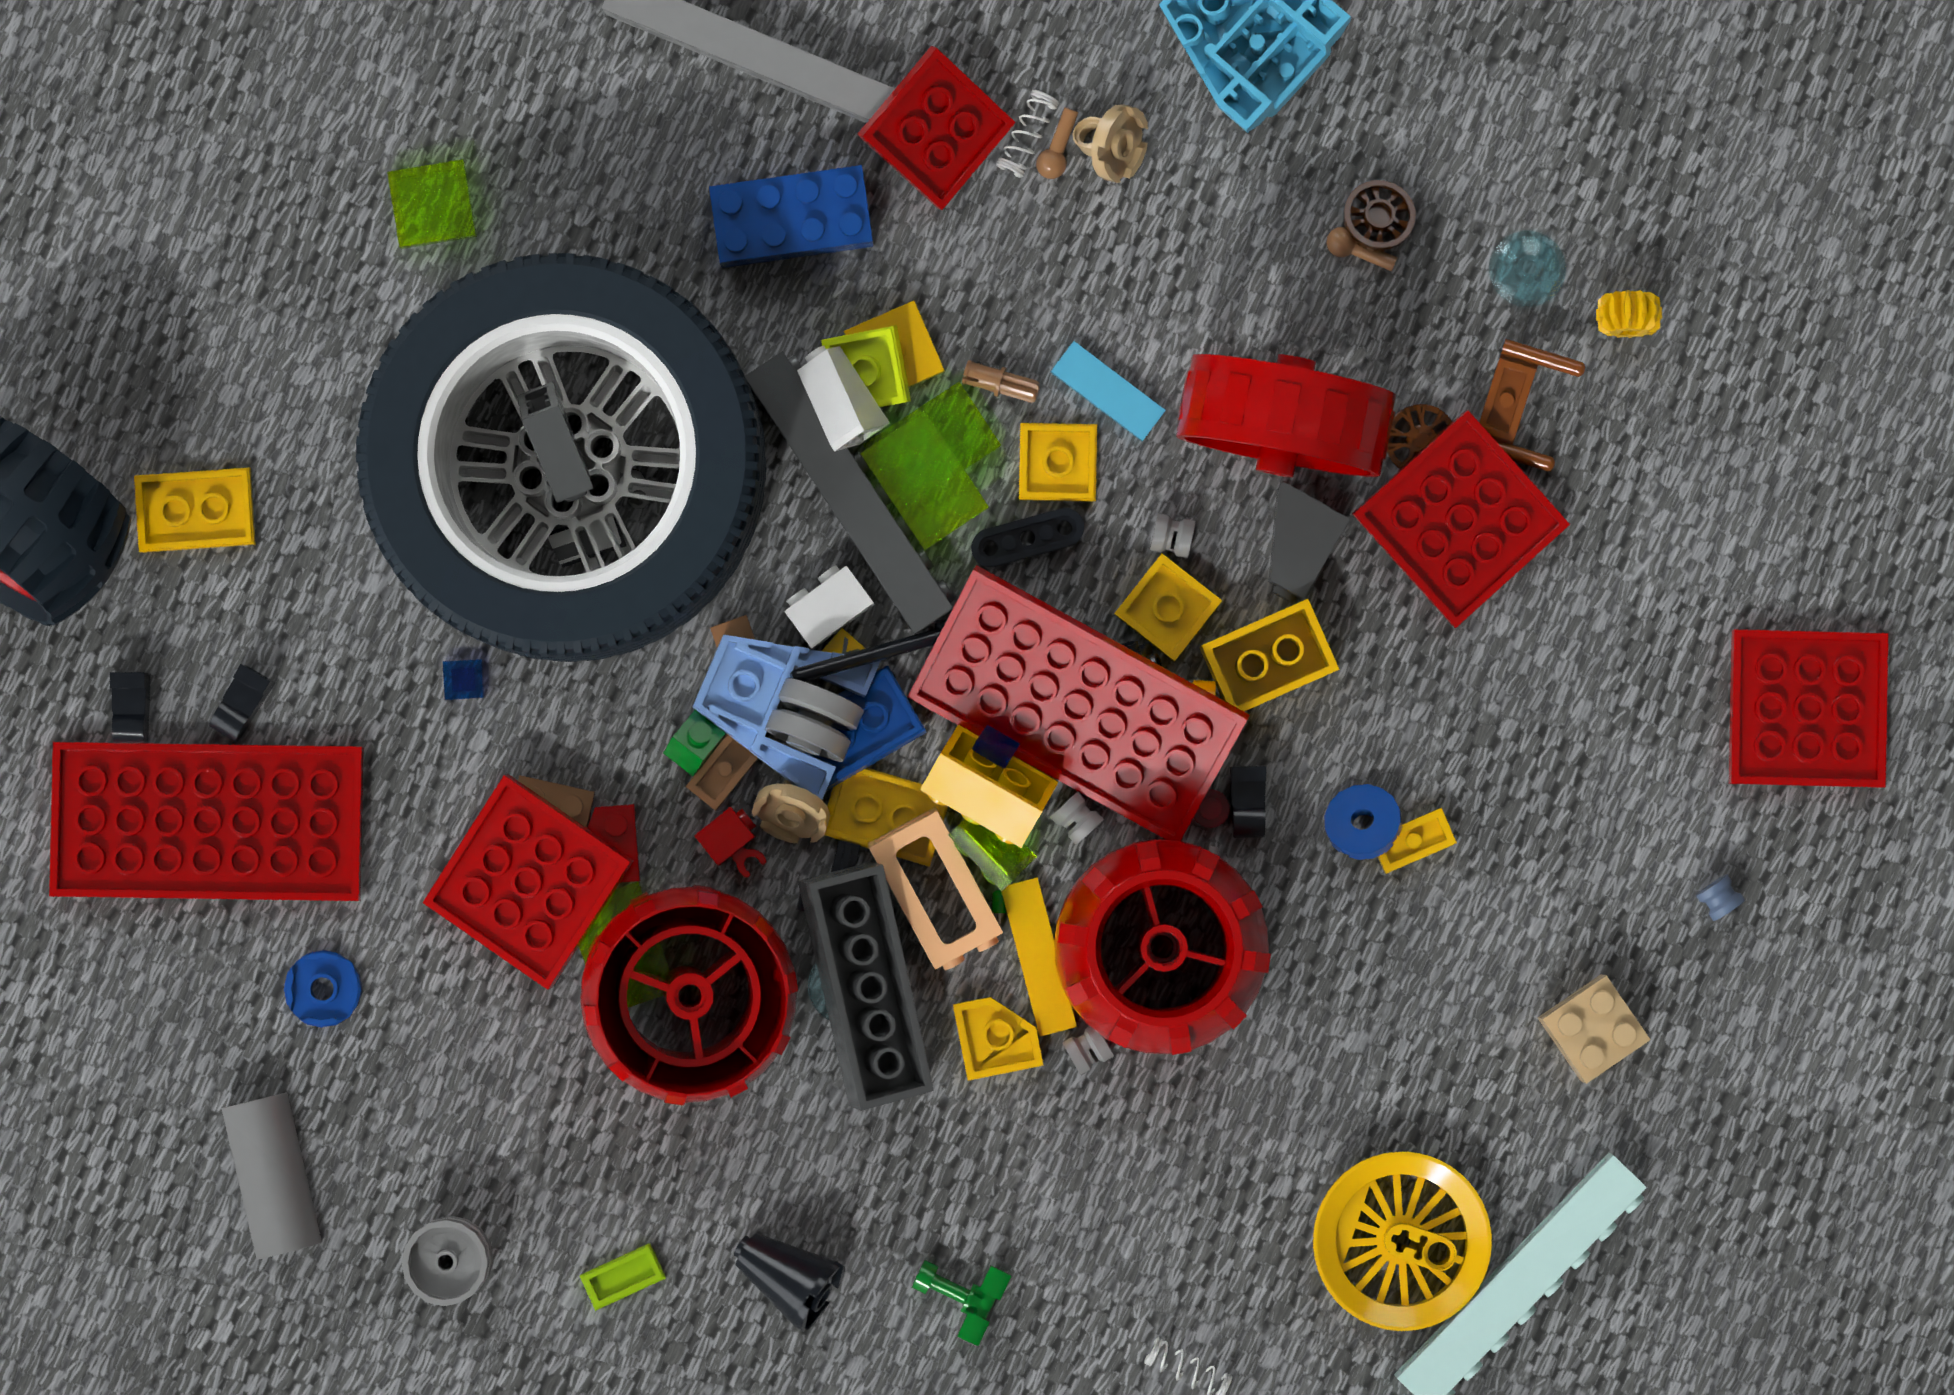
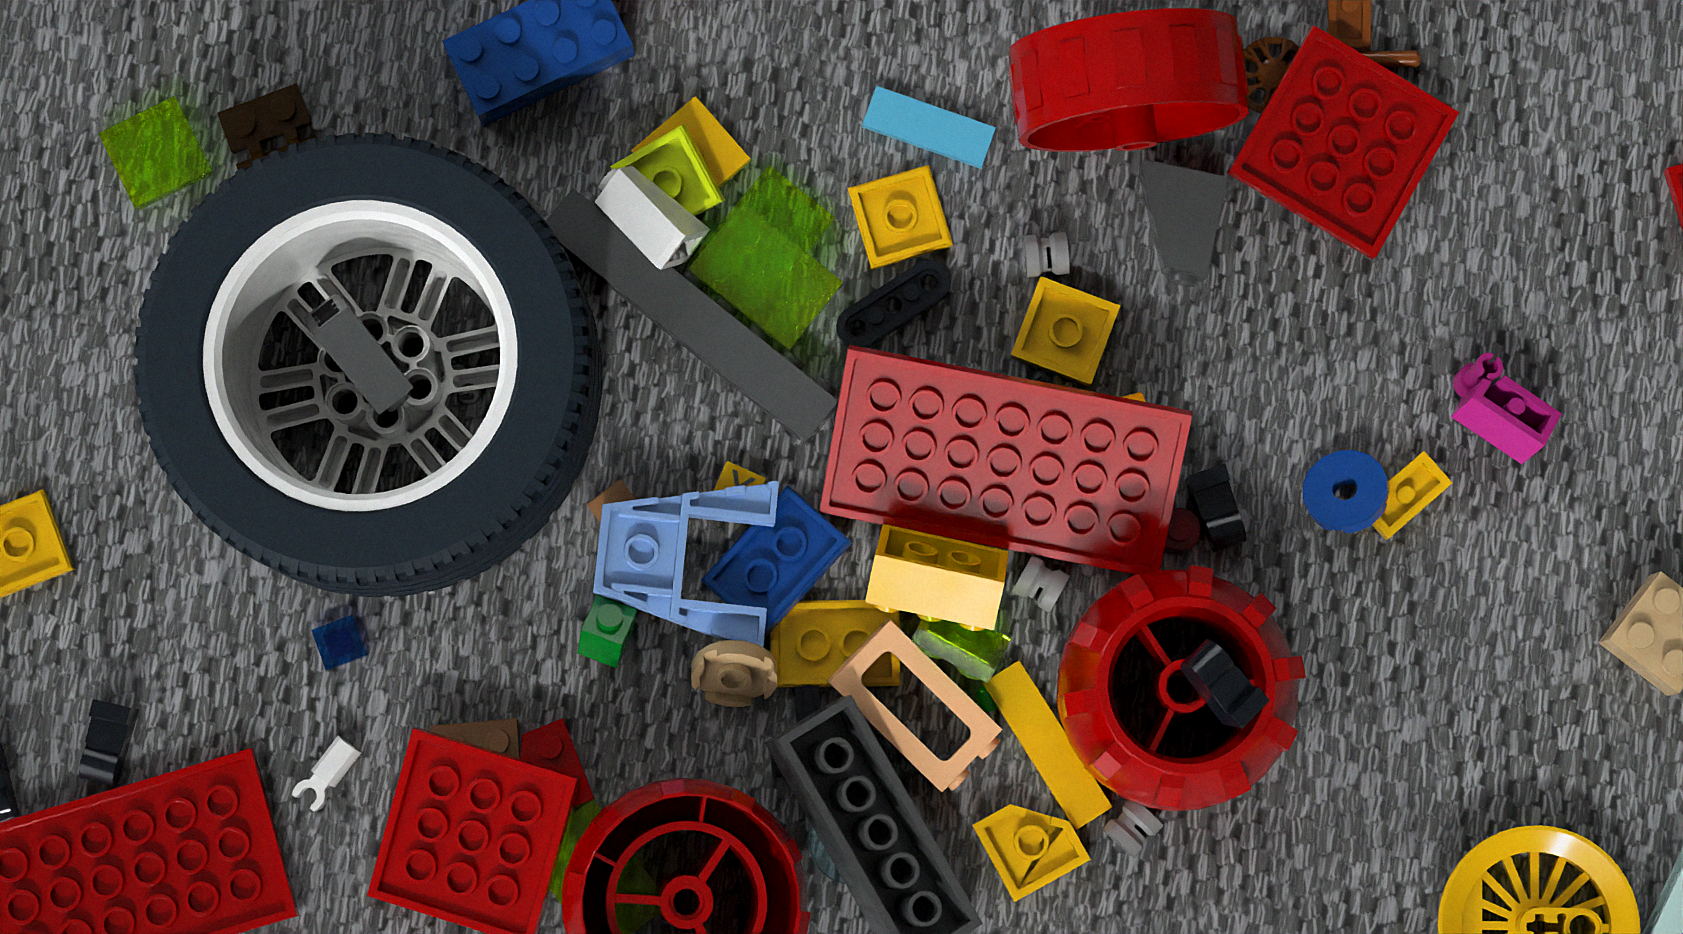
camera: 15 degrees left, 5 degrees down
slope [548,516,627,568] -> none
medium nougat plate [685,734,759,811] -> none
red brick [694,807,767,878] -> none
light grey wheel [765,678,864,762] -> none
white brick [784,565,875,650] -> none
black bar [790,620,947,682] -> none
medium nougat axle [962,360,1040,403] -> none
clear blue tile [972,724,1020,768] -> none
yellow brick [1199,599,1340,712] -> none
none -> dark brown plate [217,83,319,171]
none -> white bar [292,735,361,812]
none -> black leg [1180,639,1270,729]
none -> dark pink hinge [1451,353,1562,464]

